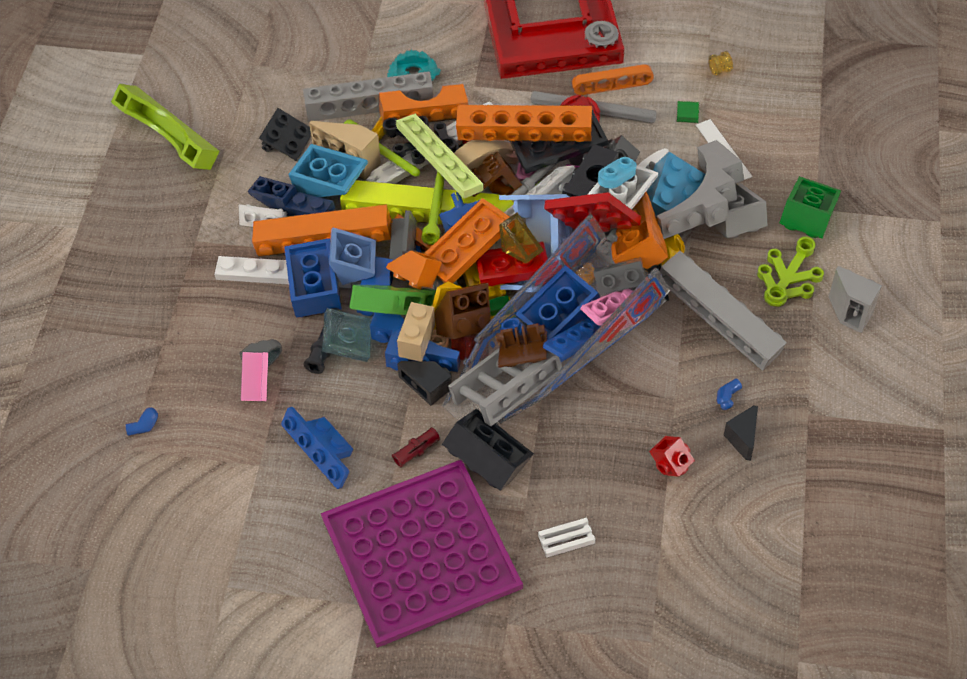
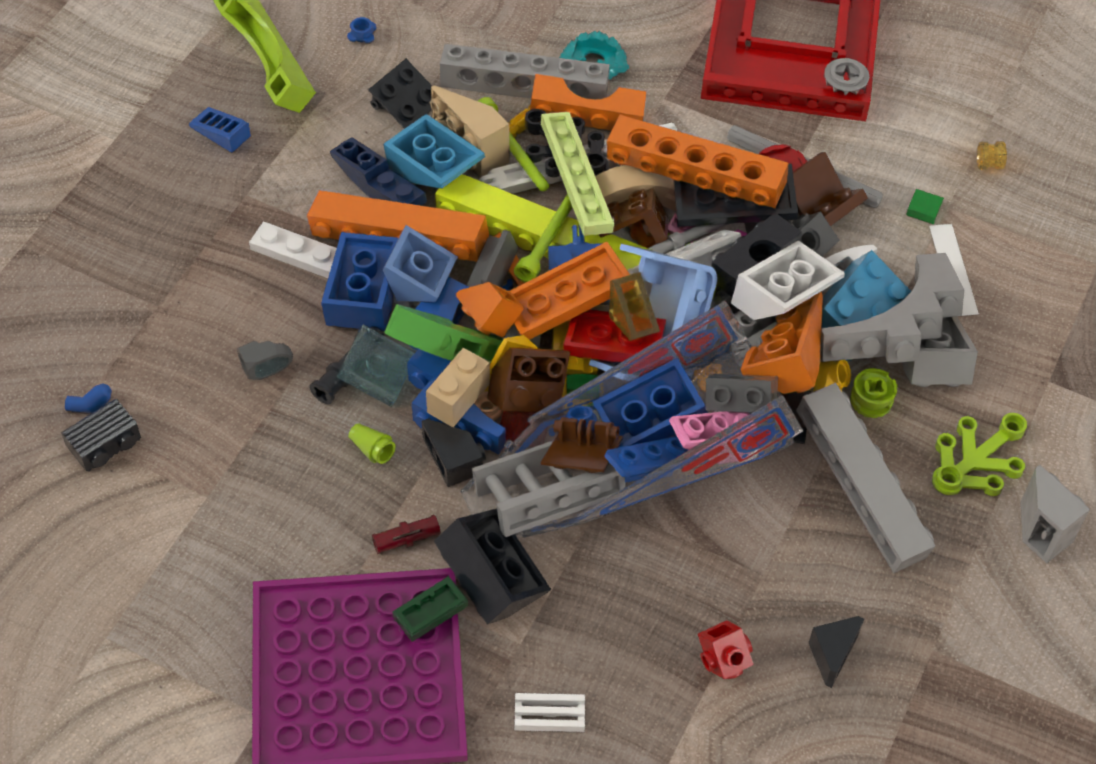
camera: 15 degrees right, 0 degrees up
white hinge [239,204,287,227] -> none
bright pink panel [241,352,268,401] -> none
blue bracket [281,407,354,489] -> none
red plate [544,192,641,234] -> none
orange beam [571,64,654,95] -> none
medium azure plate [598,157,637,189] -> none
blue arm [716,379,742,410] -> none
green slope [779,176,842,239] -> none
none -> black brick [61,399,141,471]
none -> blue slope [189,107,251,153]
none -> blue plate [347,17,376,43]
none -> lime cone [349,423,396,464]
none -> dark green plate [392,576,468,642]
none -> reddish brown bracket [793,152,868,226]
none -> lime wheel [850,368,897,418]

